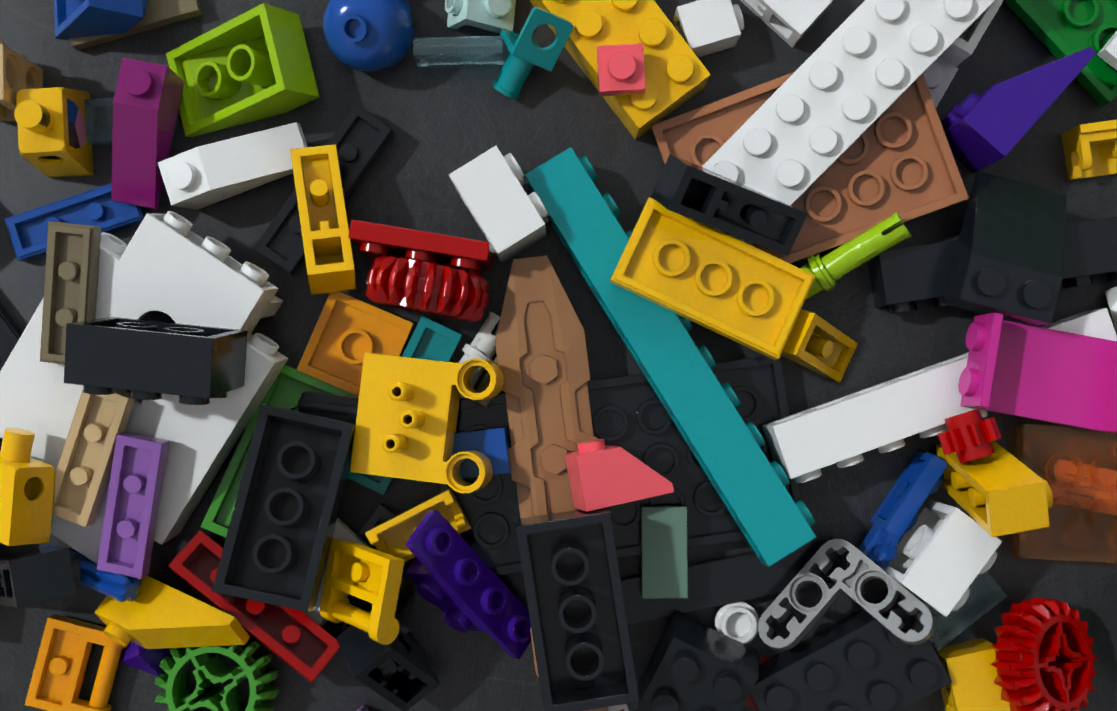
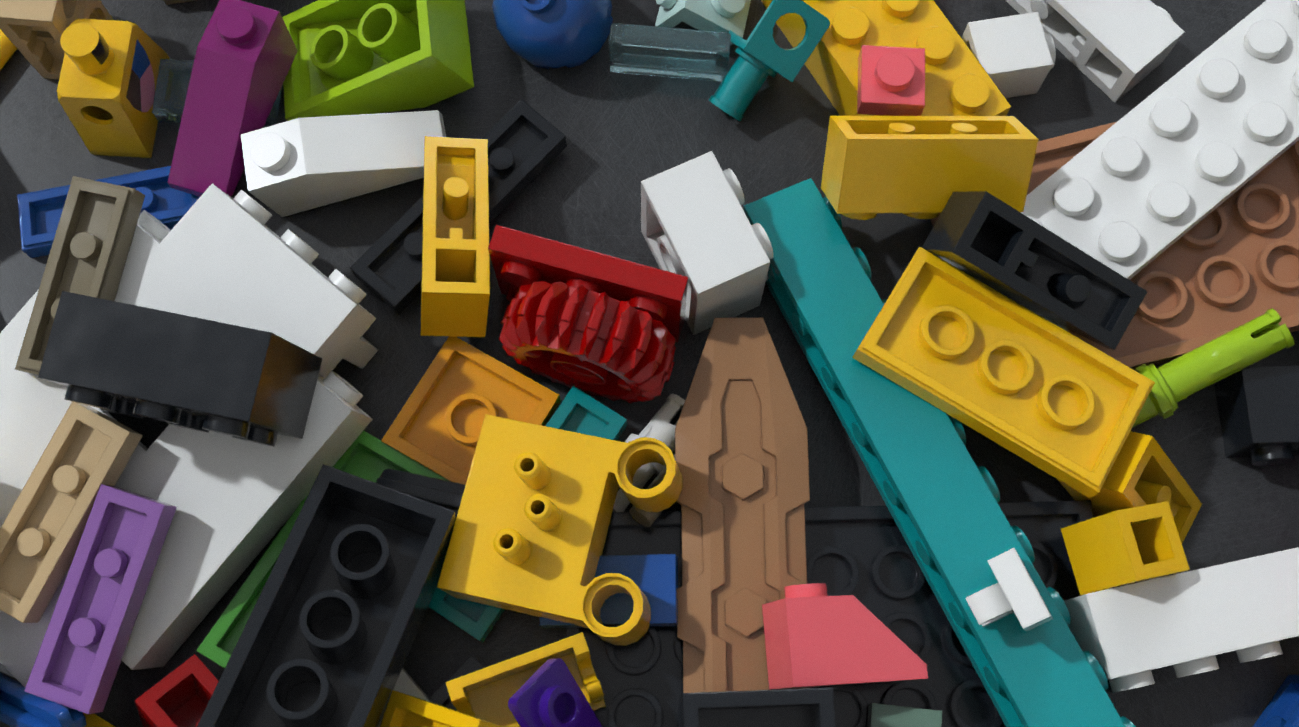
camera: 10 degrees right, 15 degrees down
none -> yellow brick [821,116,1039,220]
none -> white tile [965,548,1053,631]
none -> yellow brick [1061,501,1190,595]

